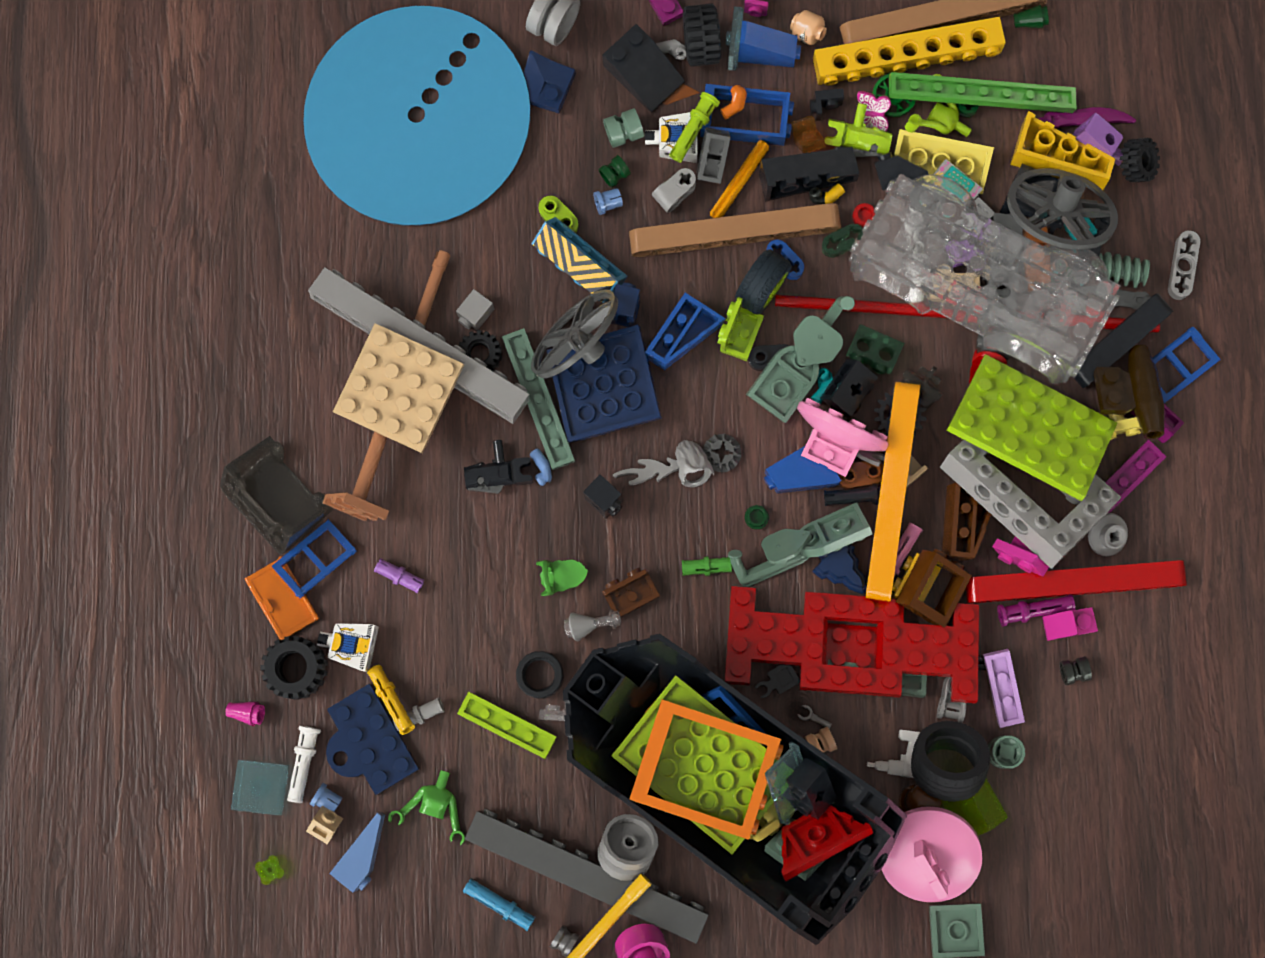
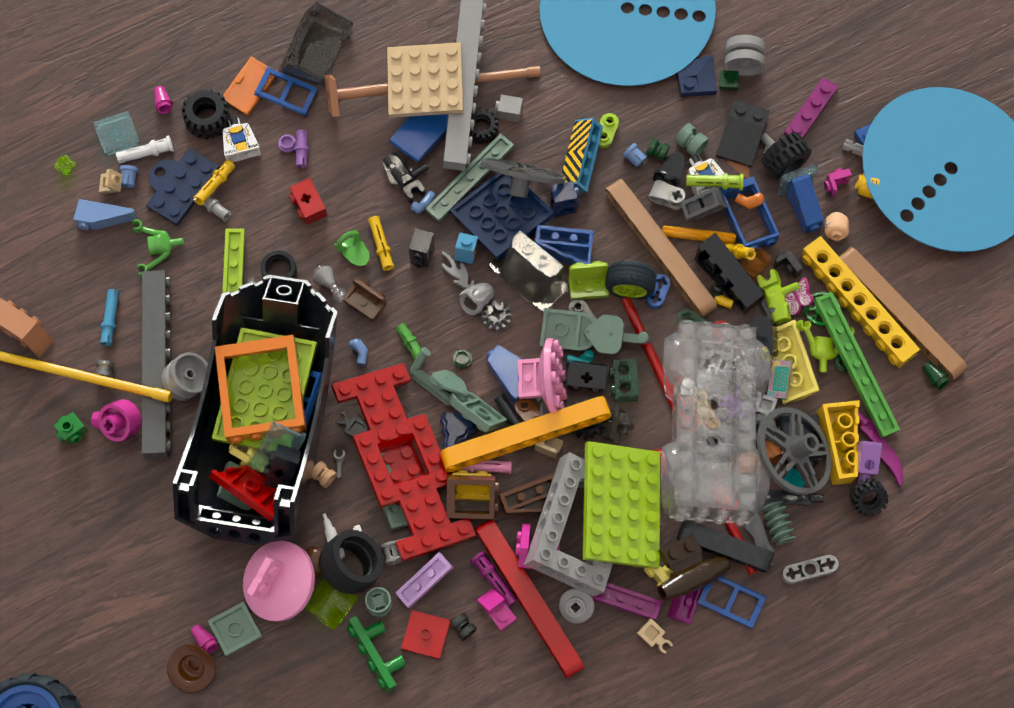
camera: 55 degrees right, 10 degrees down
none -> medium lavender plate [278,134,296,153]
none -> red brick [289,178,327,225]
none -> green plate [347,616,406,694]
none -> medium blue arm [349,339,368,366]
none -> yellow pin [368,216,394,271]
none -> blue slope [389,114,448,163]
none -> red plate [401,610,451,660]
none -> dark azure brick [454,233,478,264]
none -> clear smoke windscreen [488,231,569,314]
none -> tan plate [637,618,673,653]
none -> black piece [653,152,685,187]
none -> dark green plate [719,70,739,91]
none -> yellow pin [725,243,756,260]

